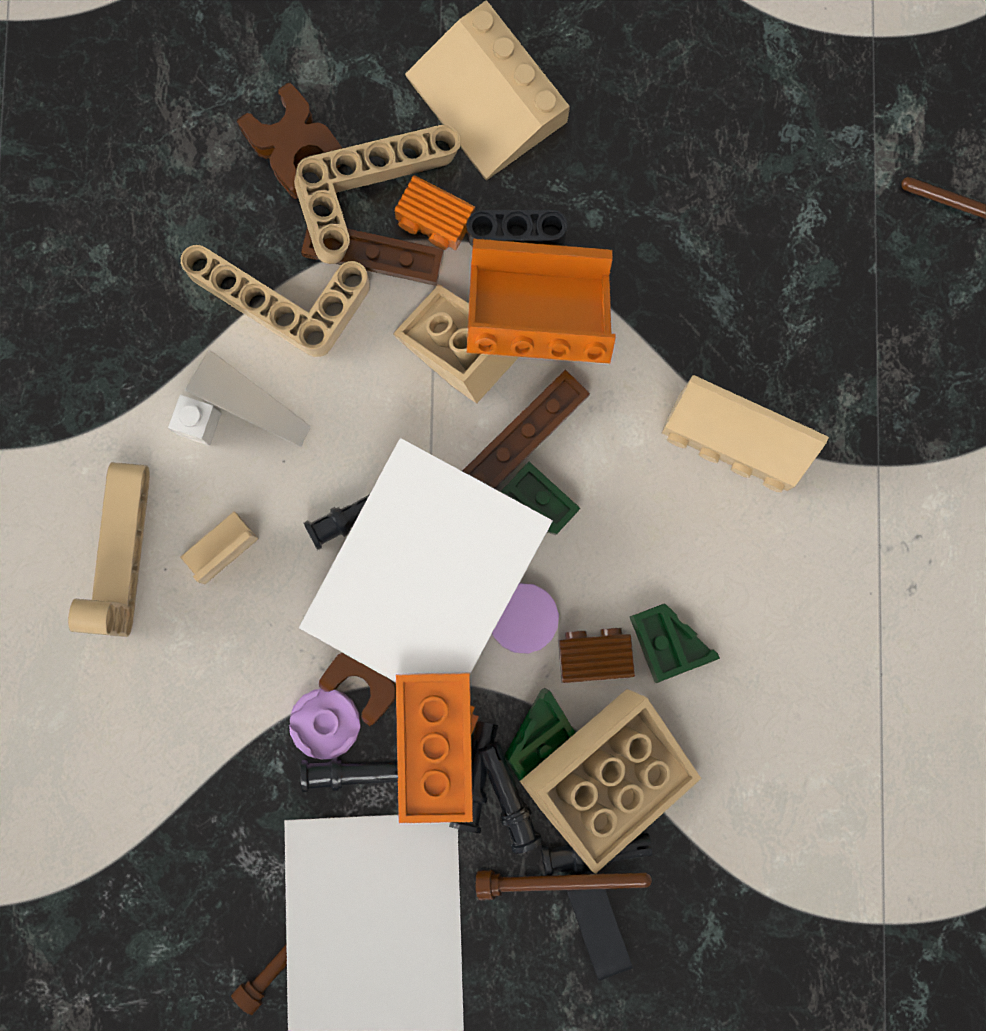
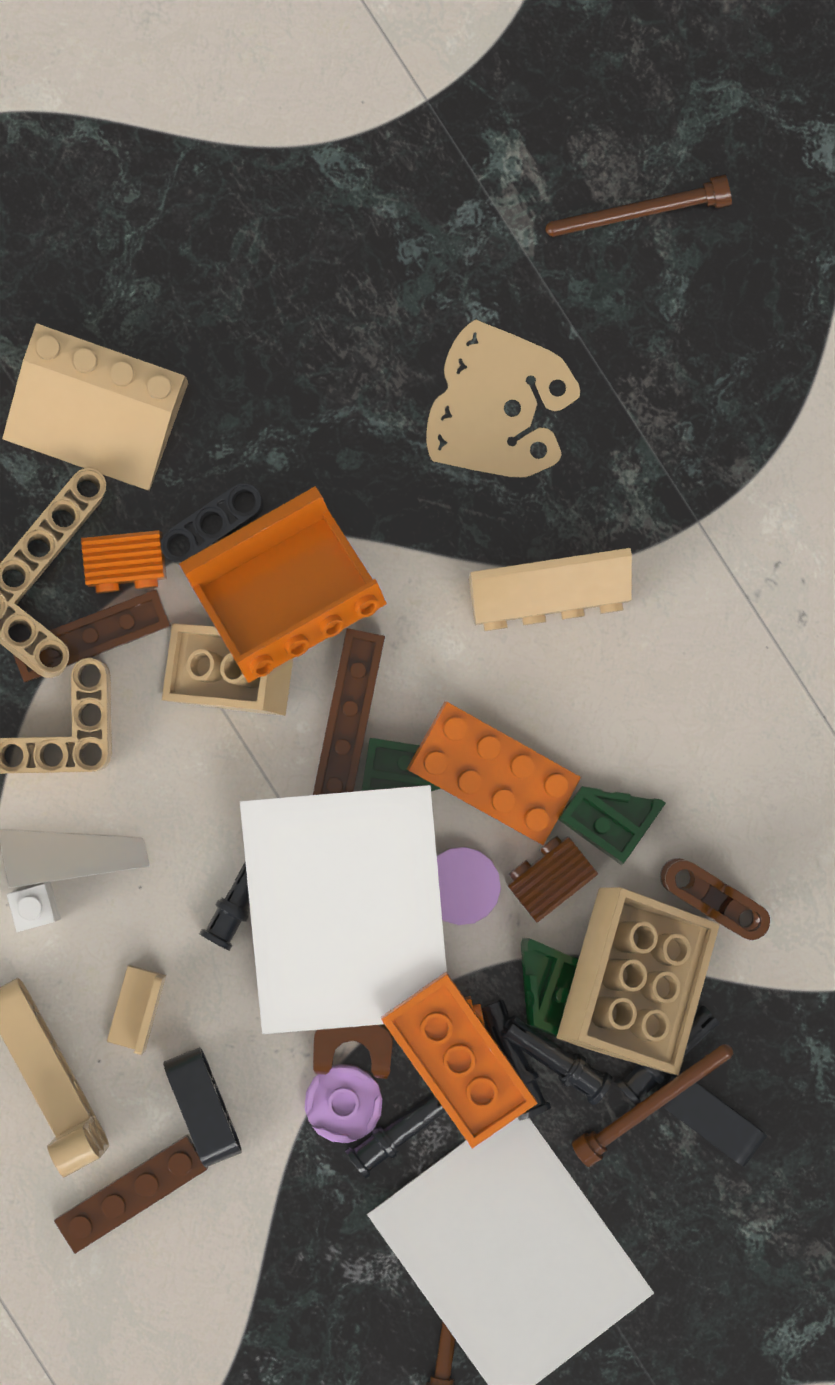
camera: 35 degrees left, 5 degrees up
none -> reddish brown plate [54,1134,208,1254]
none -> black beam [163,1047,242,1168]
none -> orange plate [407,701,581,845]
none -> tan piece [427,320,580,477]
none -> reddish brown piece [660,858,770,940]

